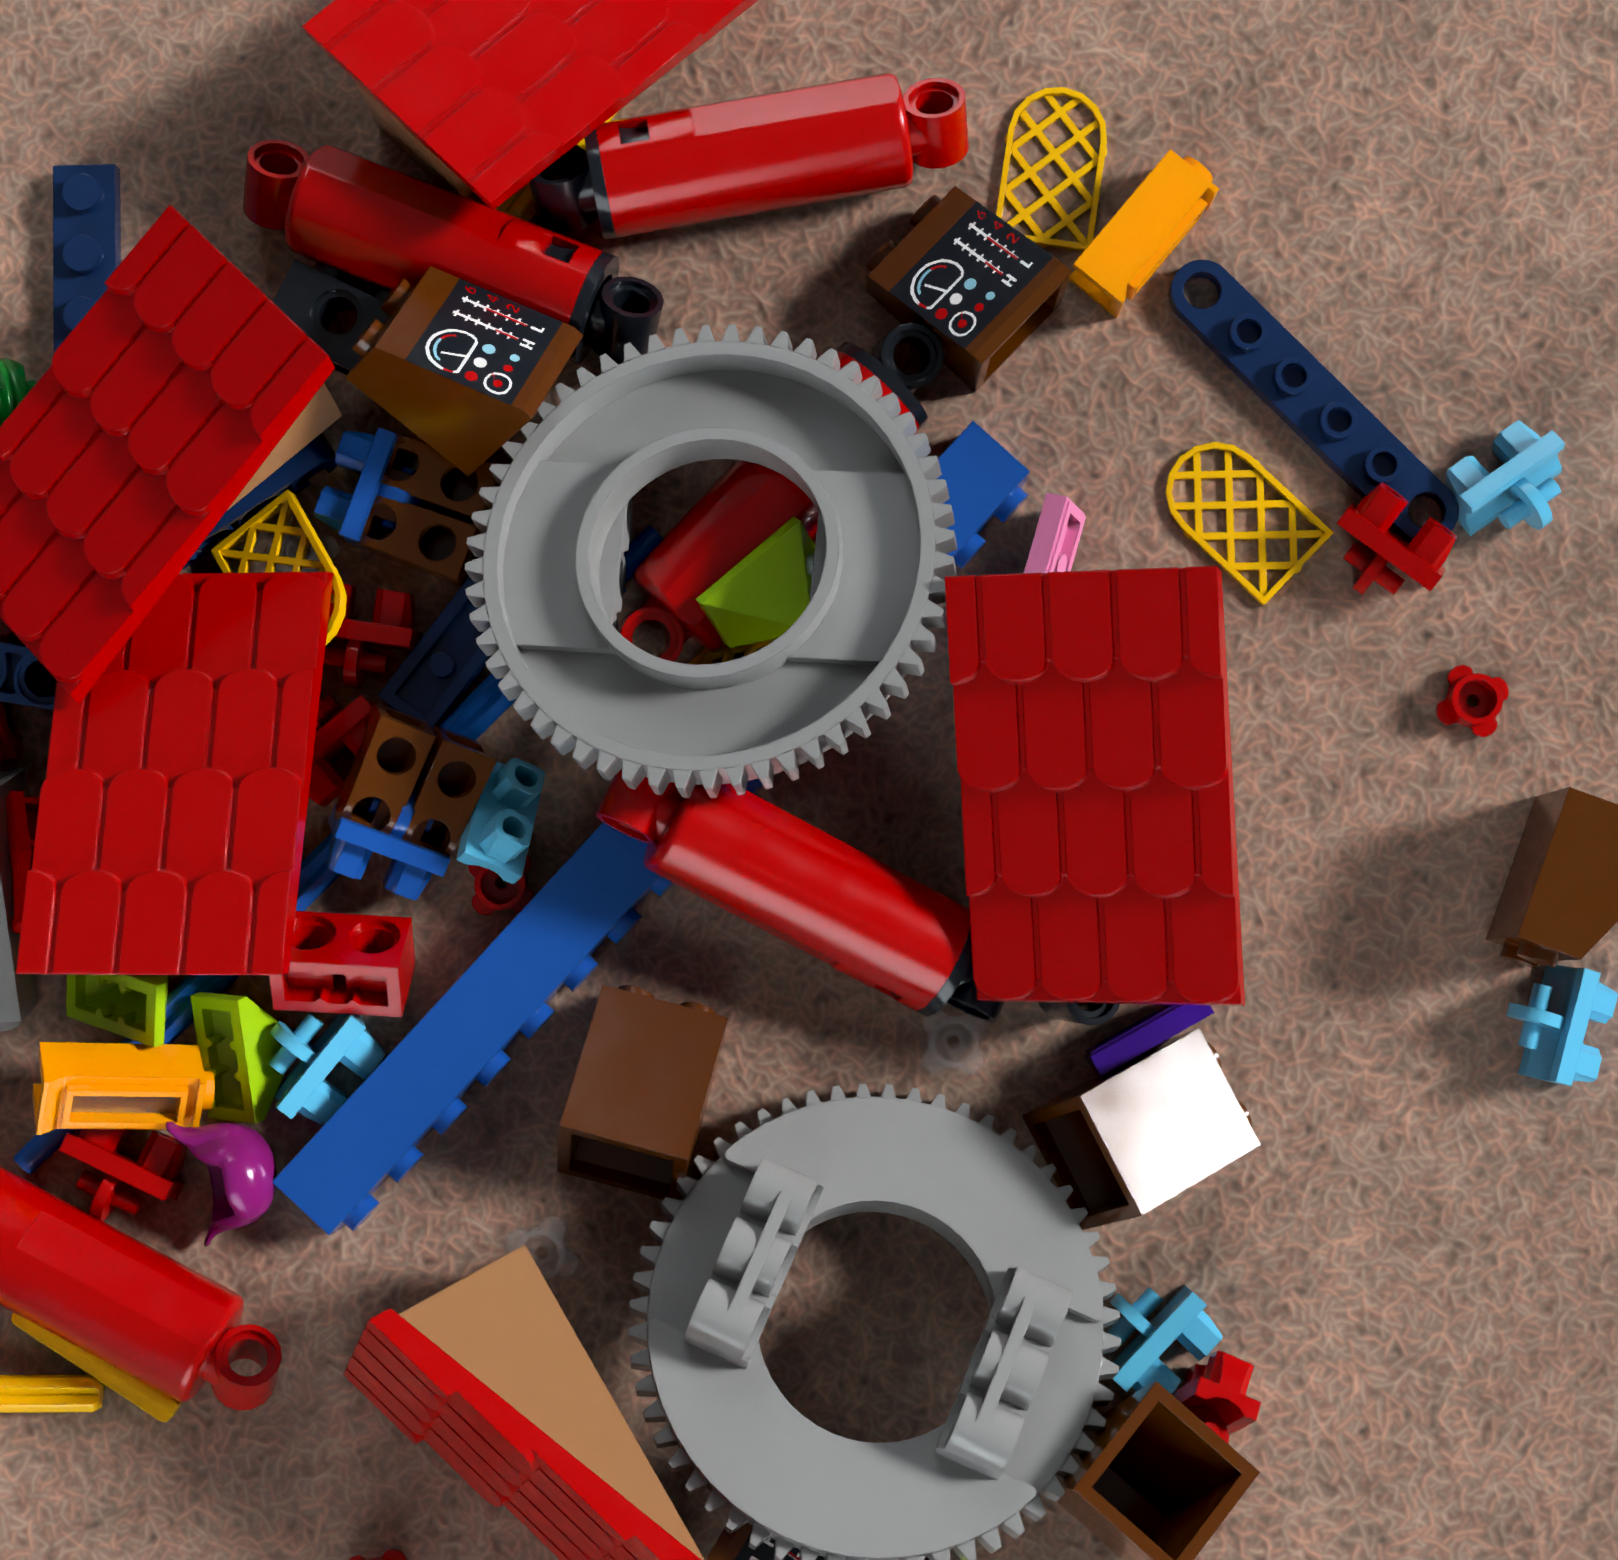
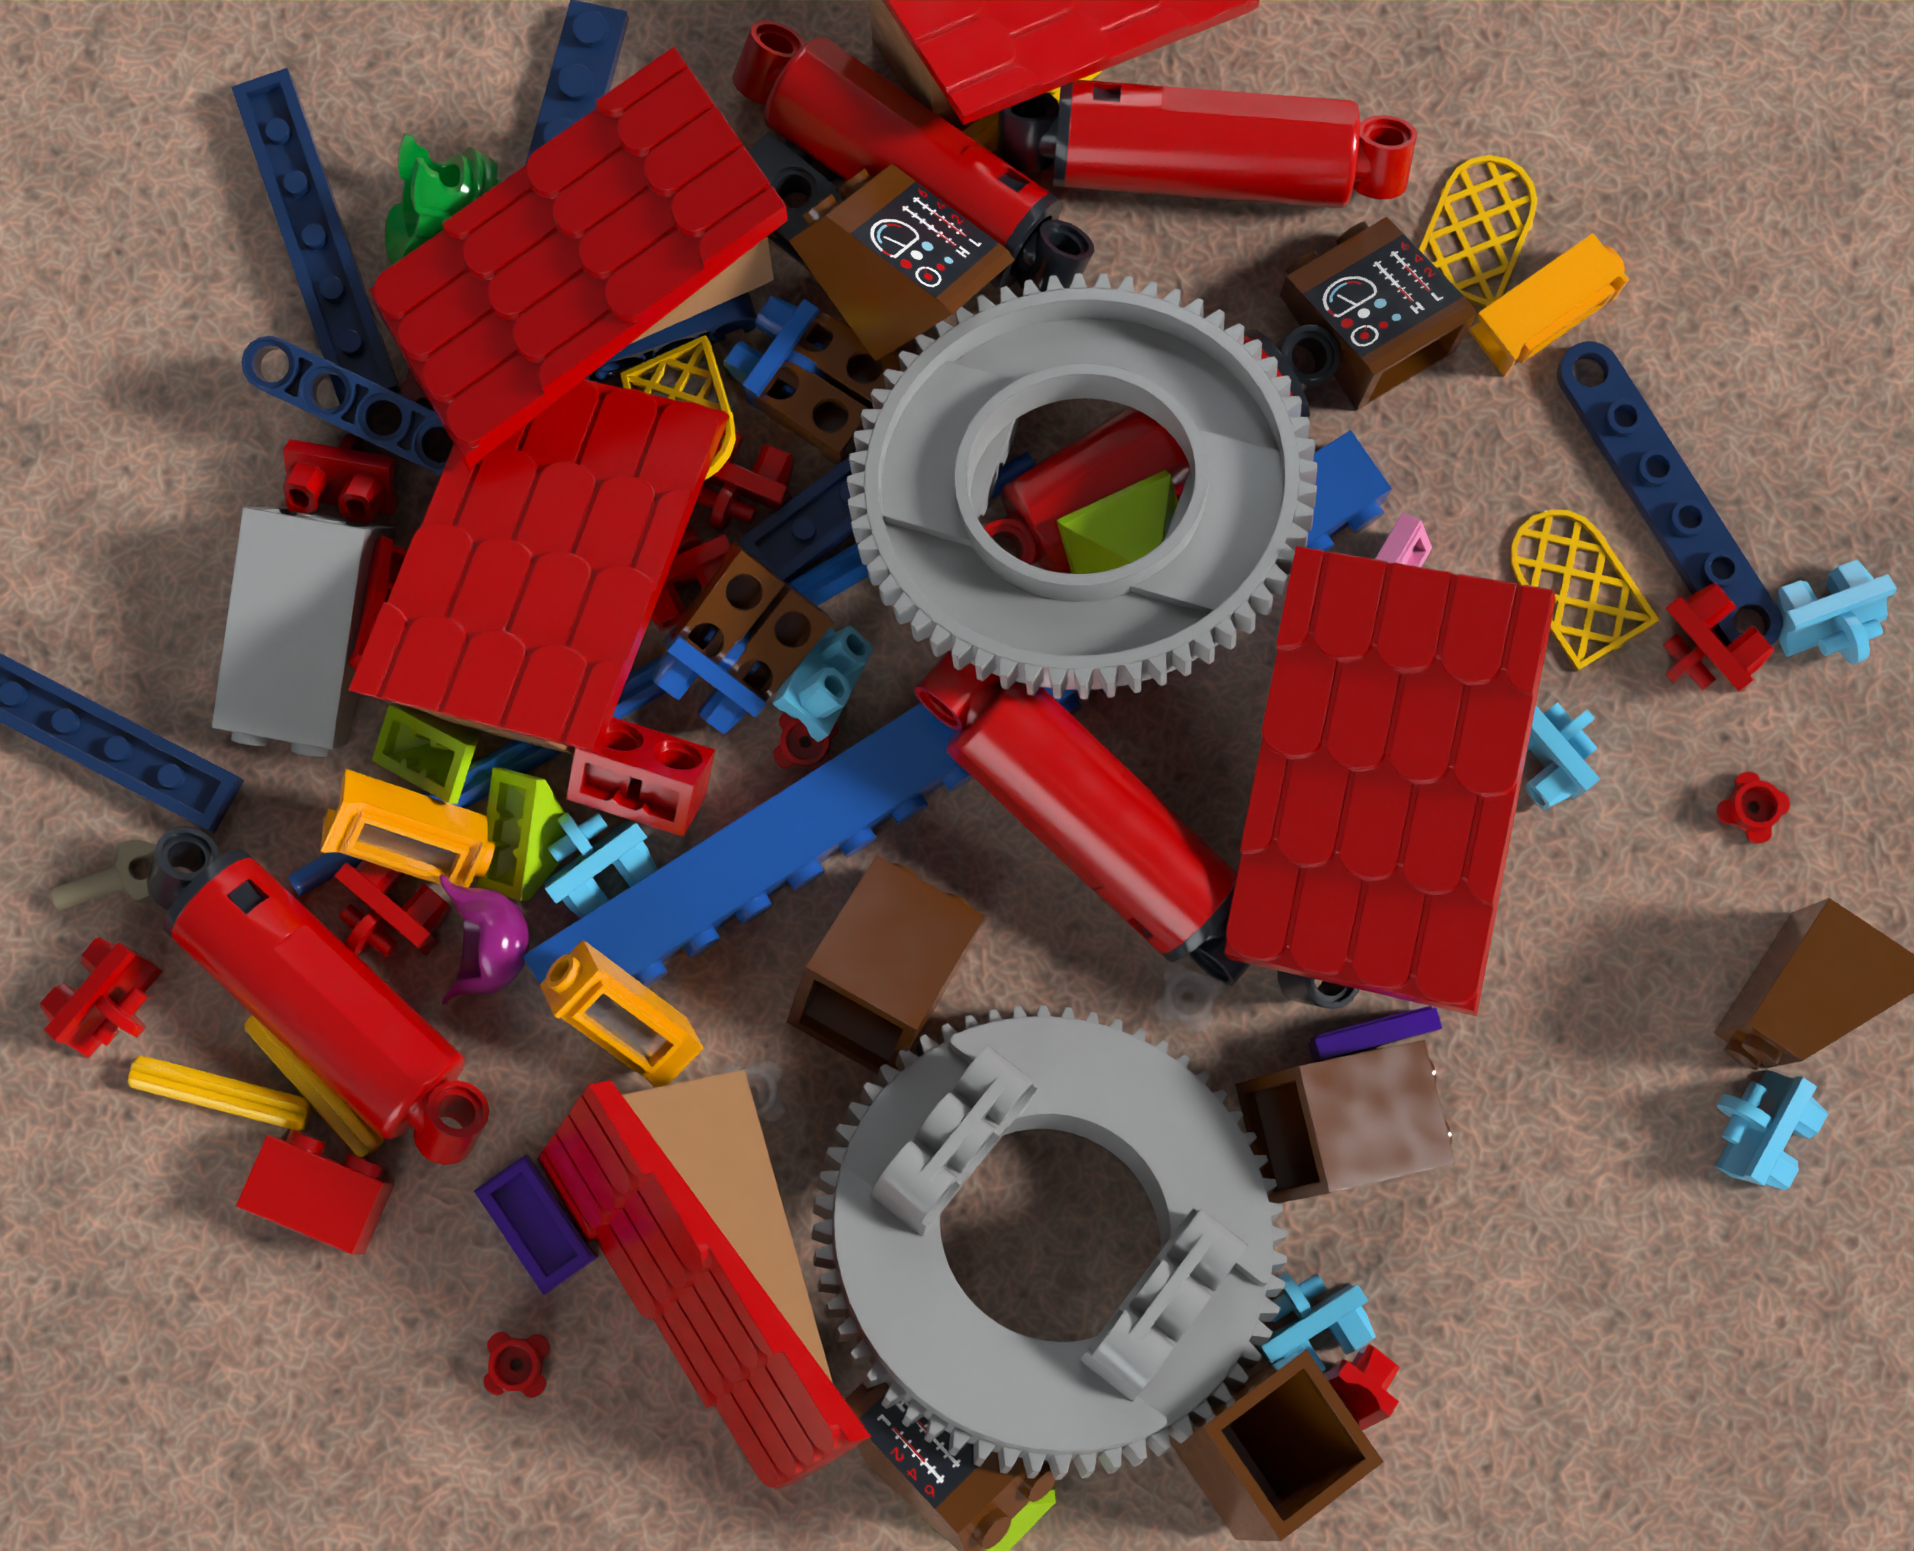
camera: 10 degrees right, 5 degrees down
none -> red brick [236,1129,395,1255]
none -> dark purple tile [474,1154,598,1295]
none -> light orange window [540,940,704,1088]
none -> medium azure hips [1524,702,1600,811]

